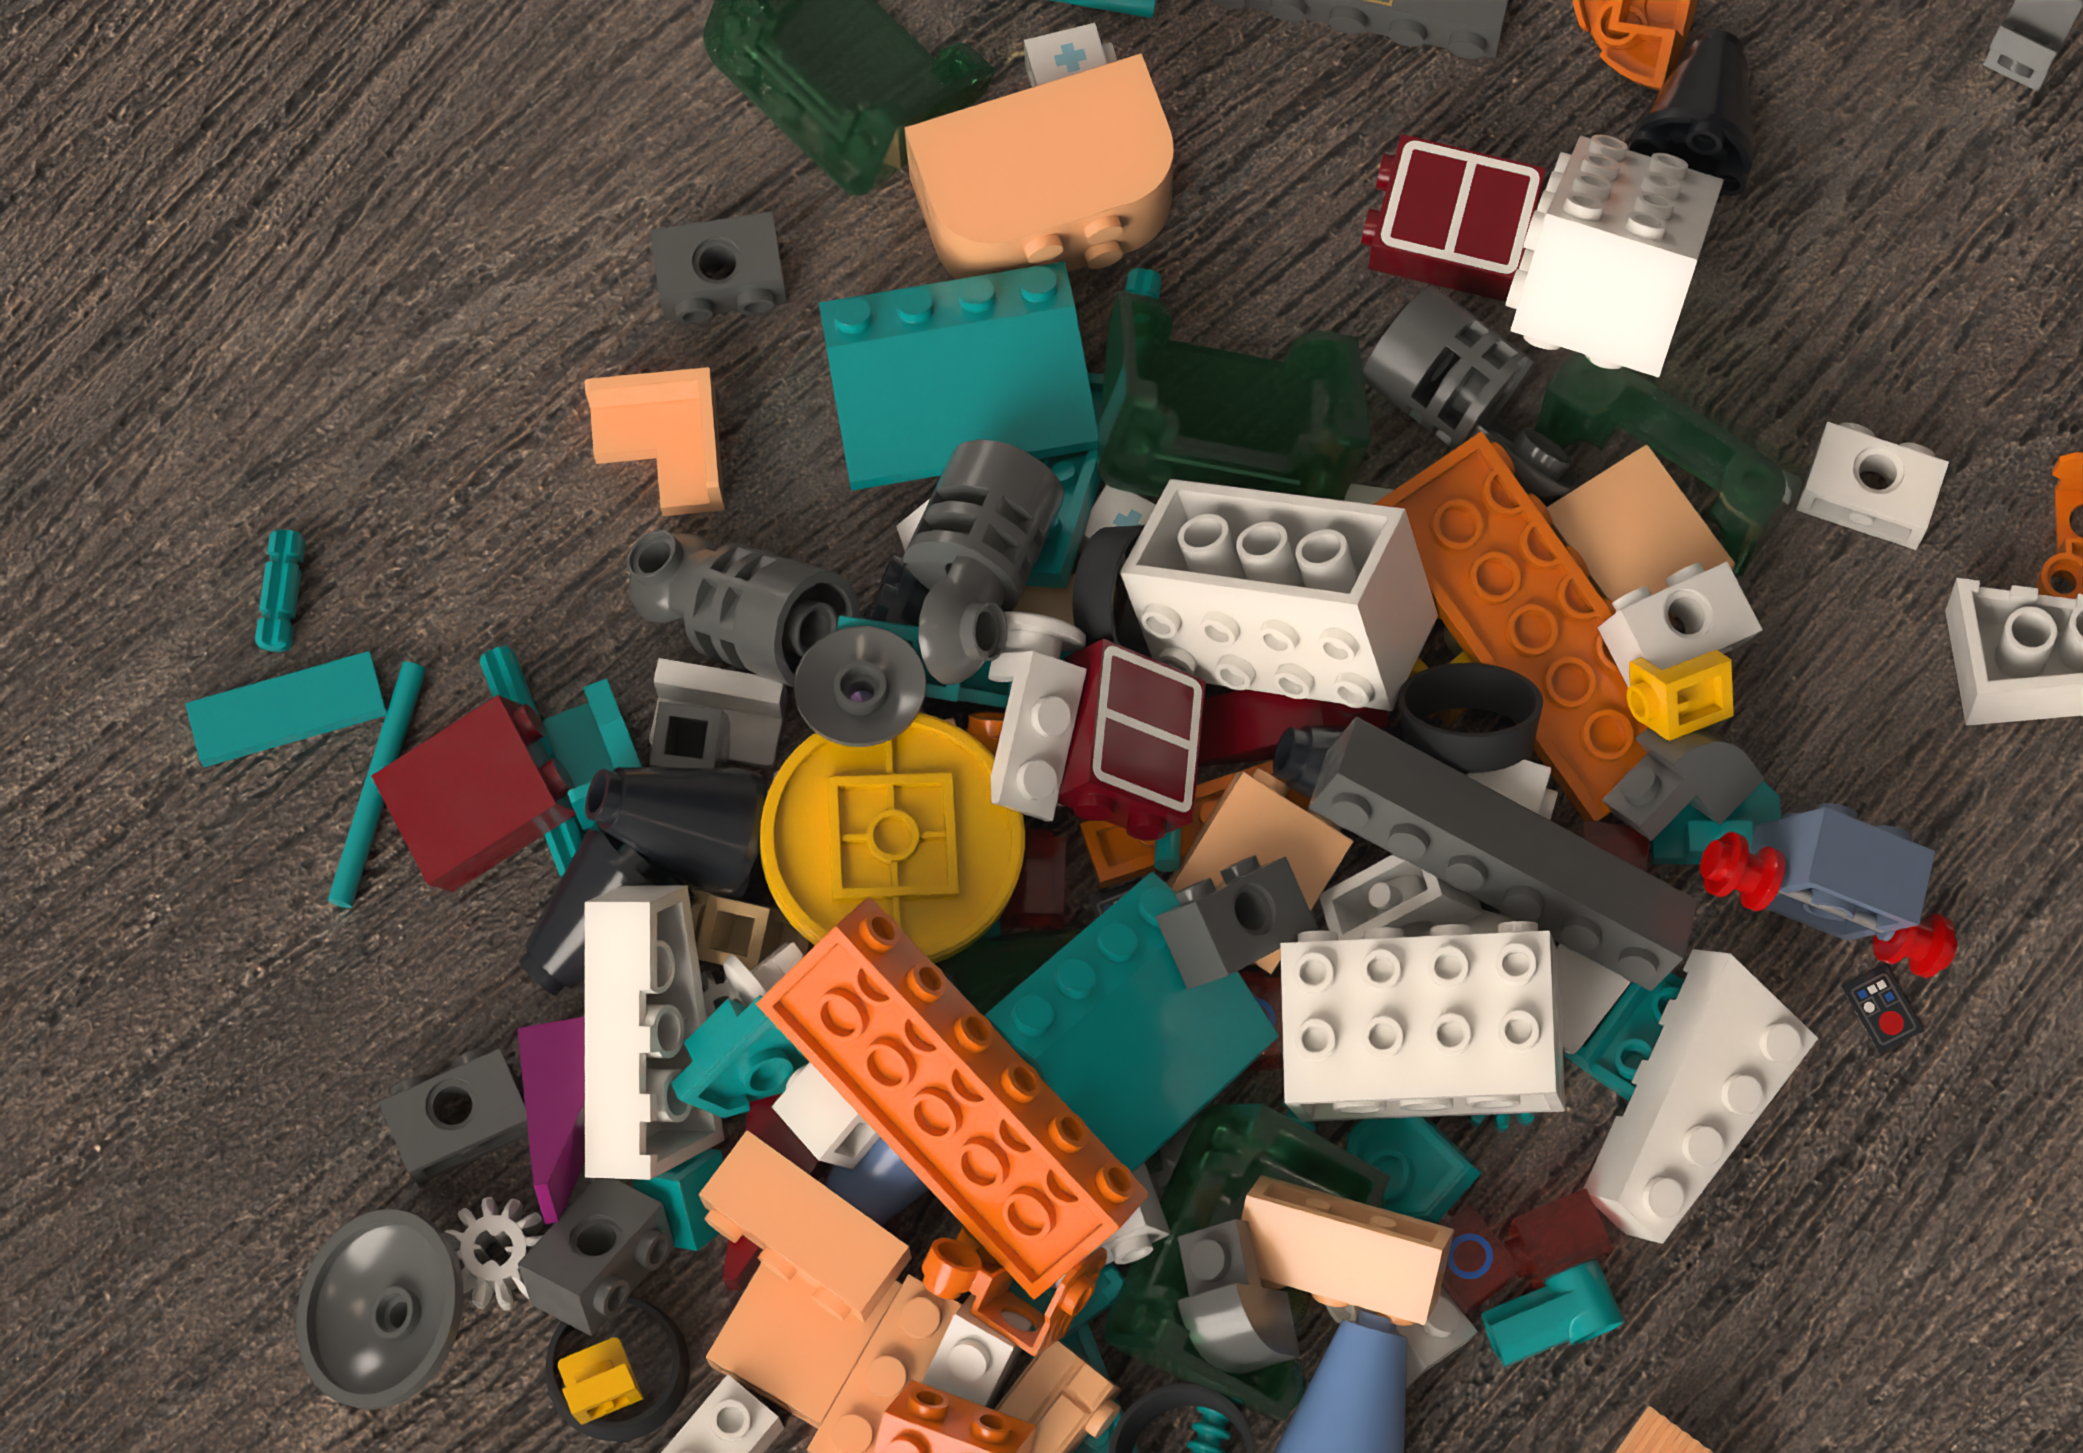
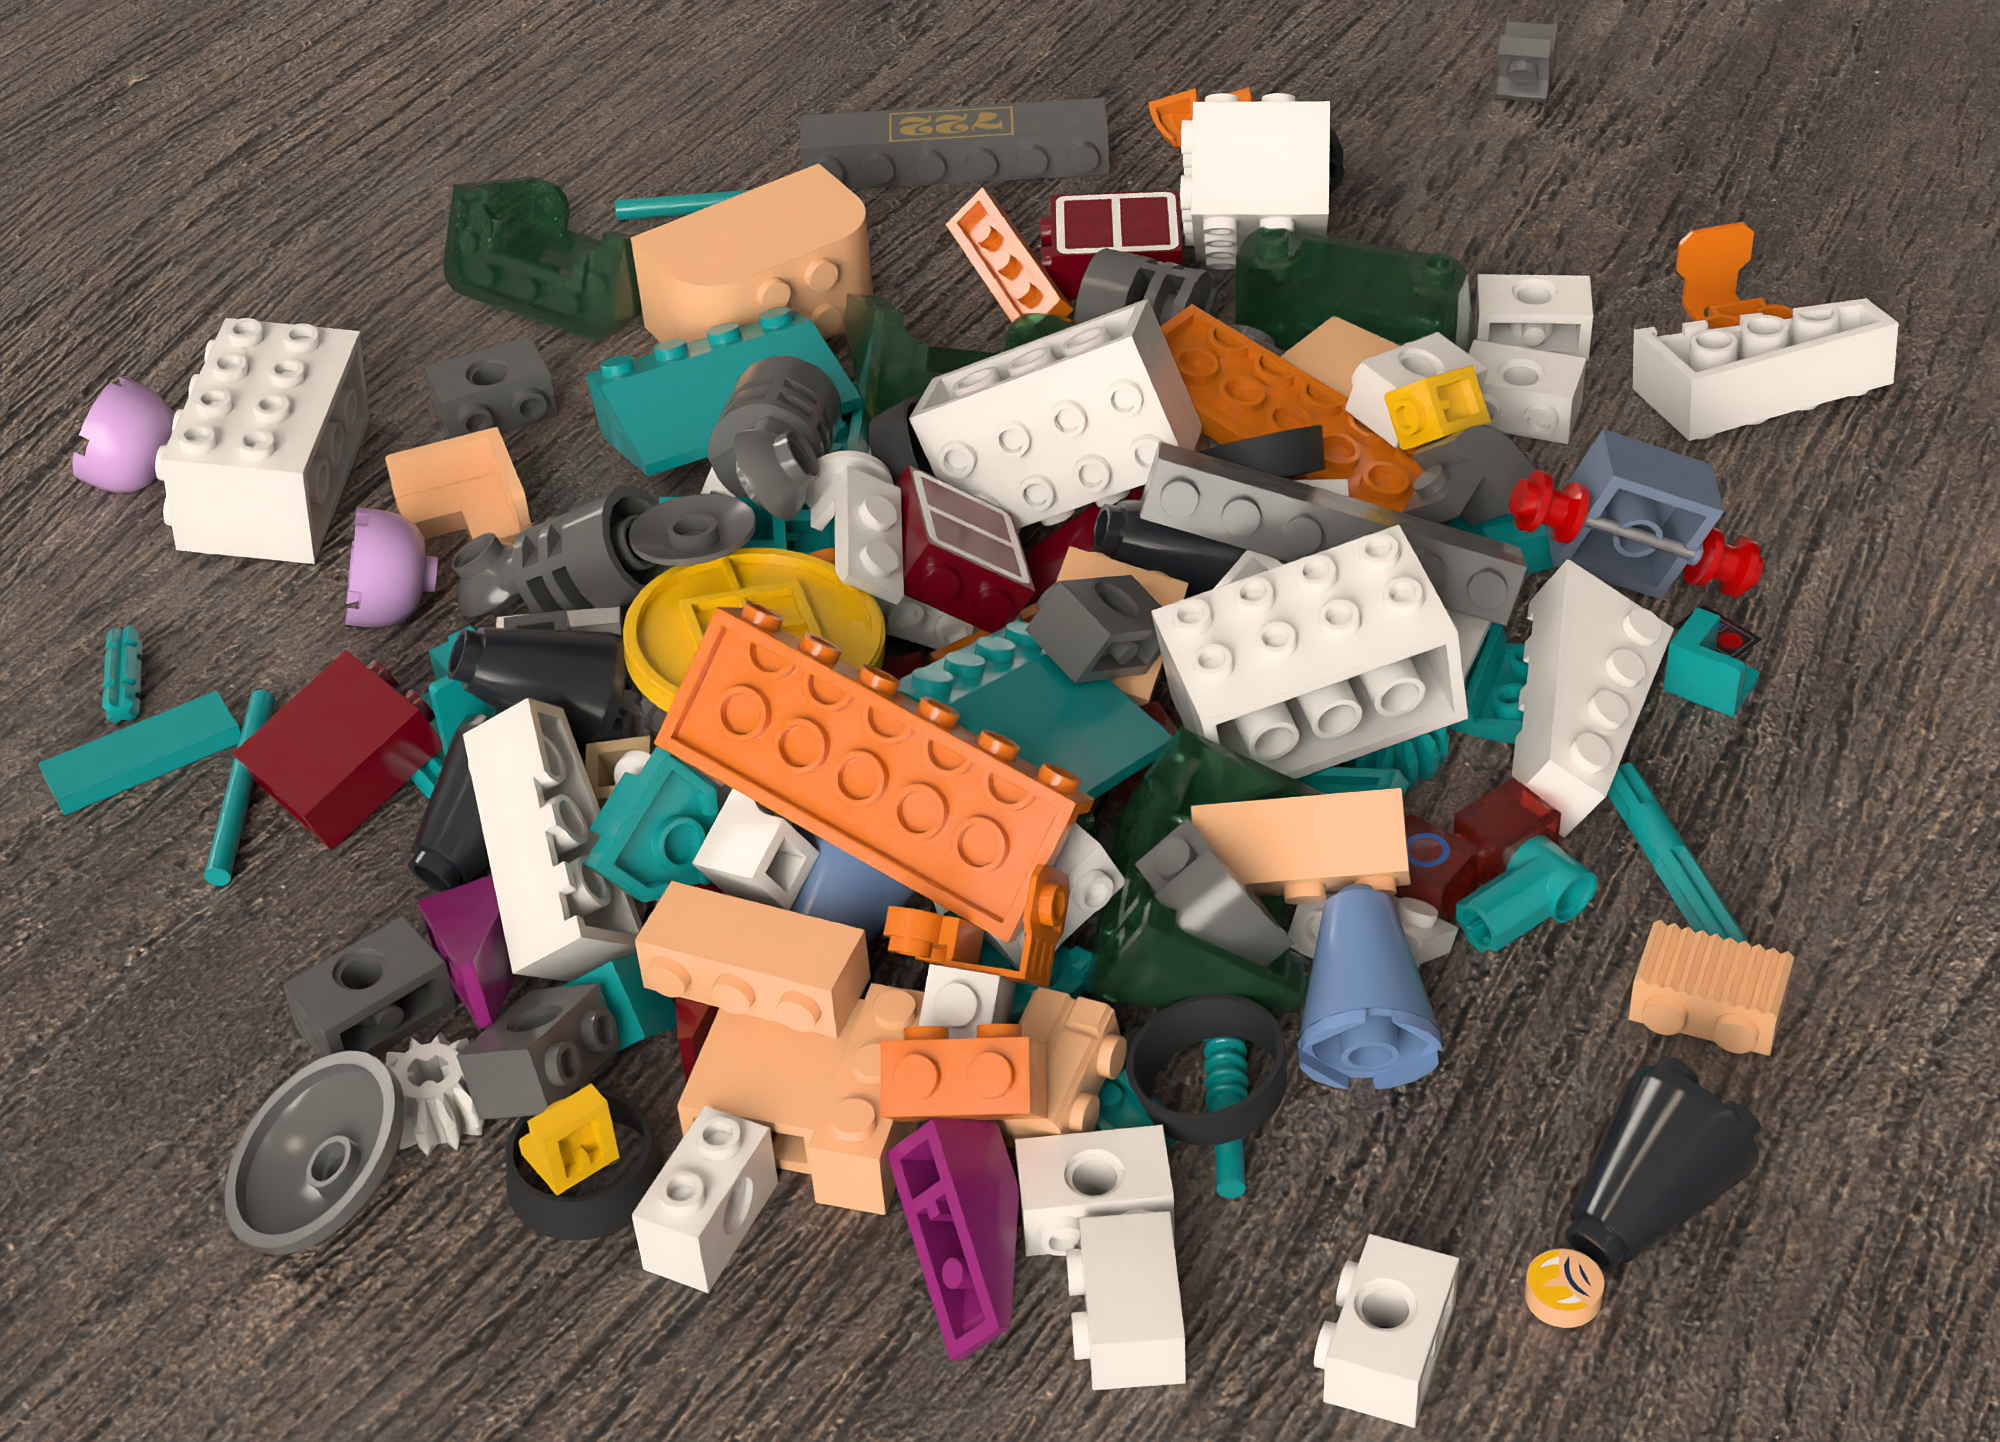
camera: 15 degrees left, 30 degrees down
none -> lavender cylinder [72,376,174,493]
none -> white brick [156,318,370,564]
none -> lavender cylinder [345,507,438,627]
none -> plate [946,187,1074,343]
none -> white brick [1468,339,1587,444]
none -> teal axle [1607,762,1749,943]
none -> teal panel [1663,607,1760,717]

